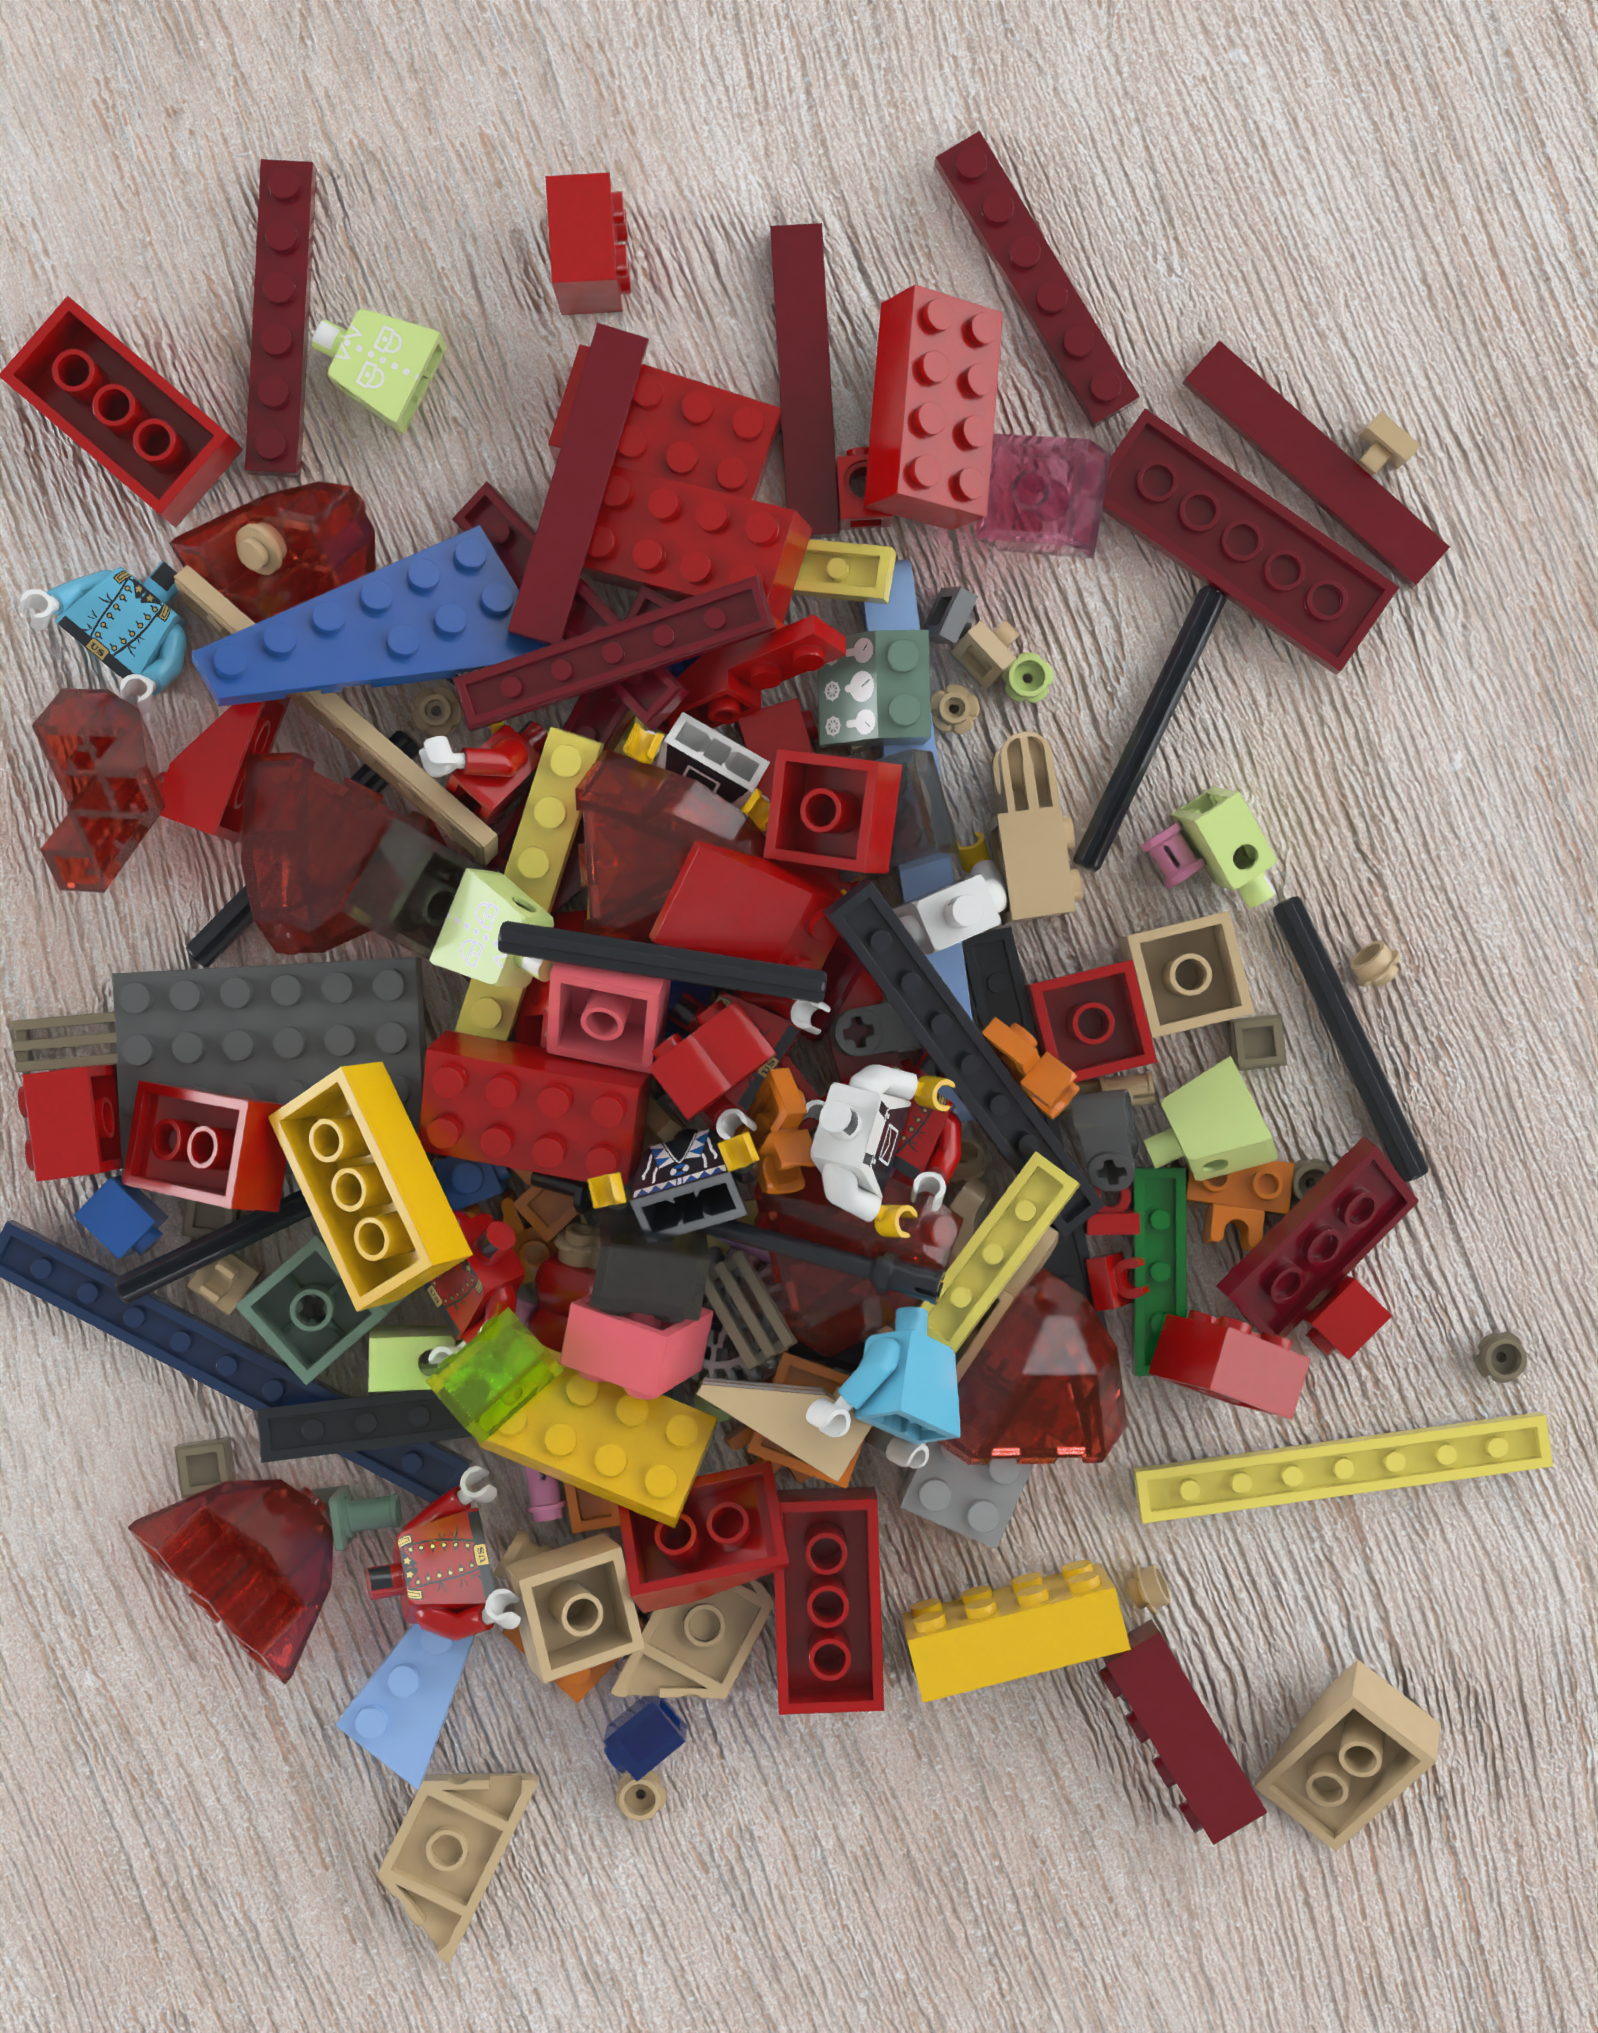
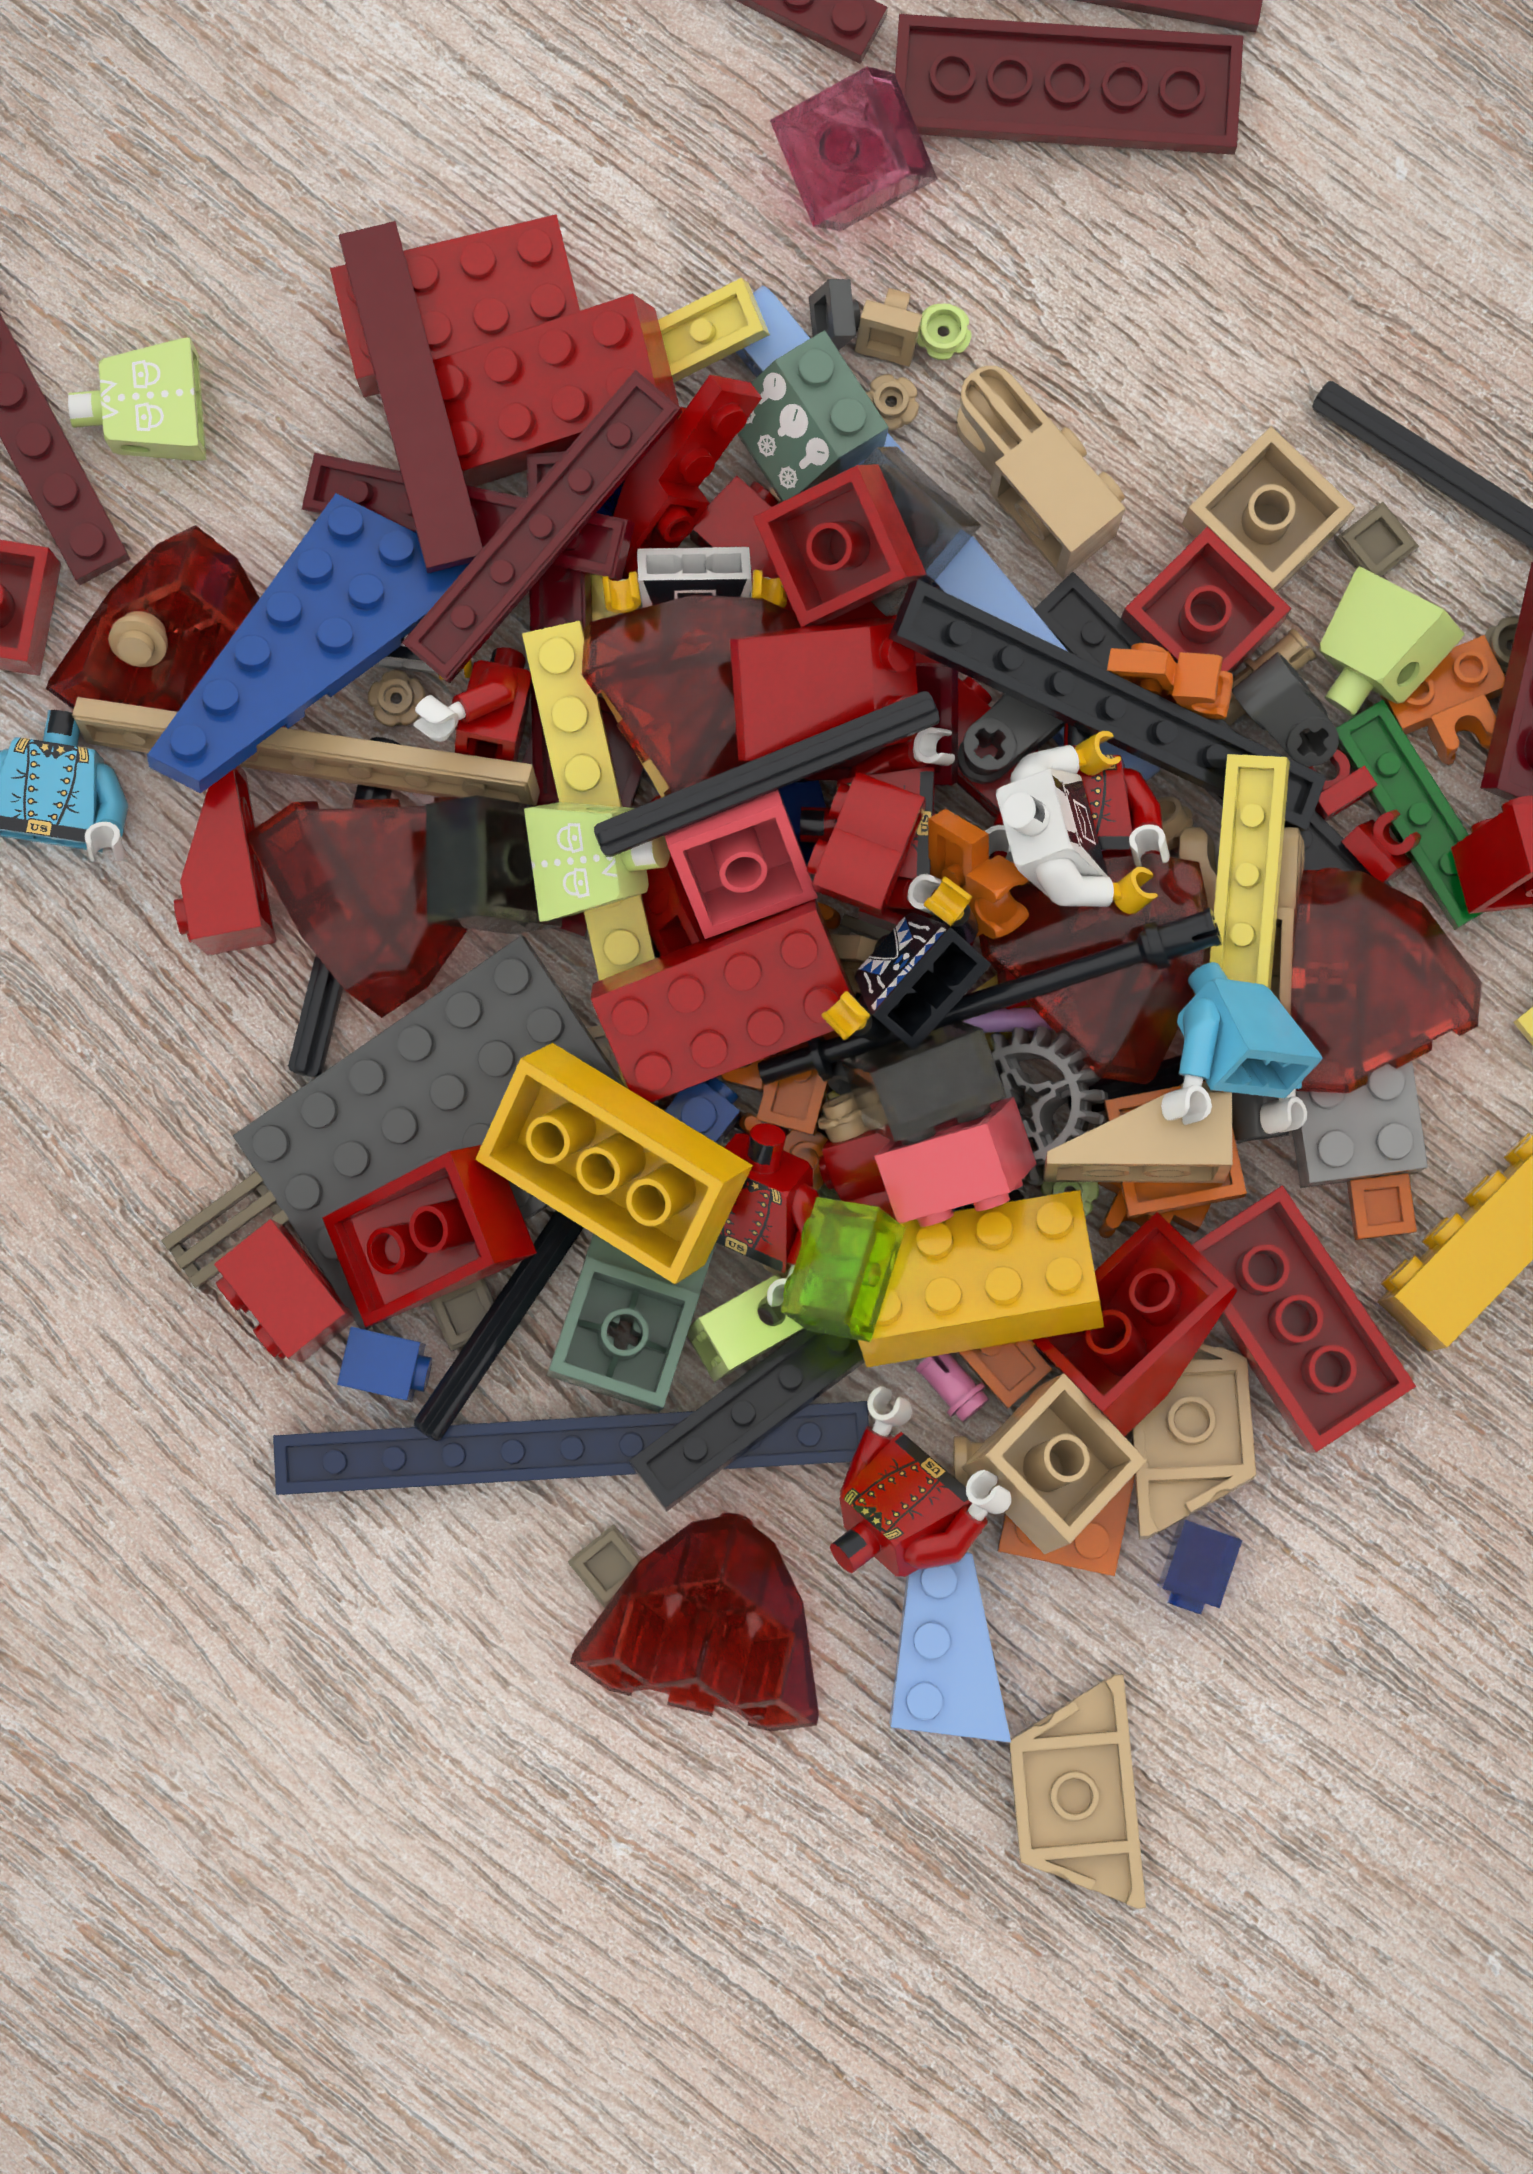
camera: 30 degrees left, 5 degrees down
clear red brick [32,688,166,893] -> none
tan tile [187,1252,264,1316] -> none
sand green bracket [289,1485,402,1551] -> none
red brick [545,172,631,315] -> none
tan plate [615,1769,667,1821] -> none
dark tan tile [696,1250,797,1370] -> none
dark red tile [770,223,840,539] -> none
red brick [836,447,893,530] -> none
white torso [841,832,1009,956] -> none
brick [864,284,1003,530] -> none
black axle [1074,586,1227,872] -> none
bright pink bush [1139,821,1207,890] -> none
yellowish green torso [1170,787,1277,908] -> none
tan plate [1350,940,1400,988] -> none
none -> orange plate [1347,1173,1417,1240]

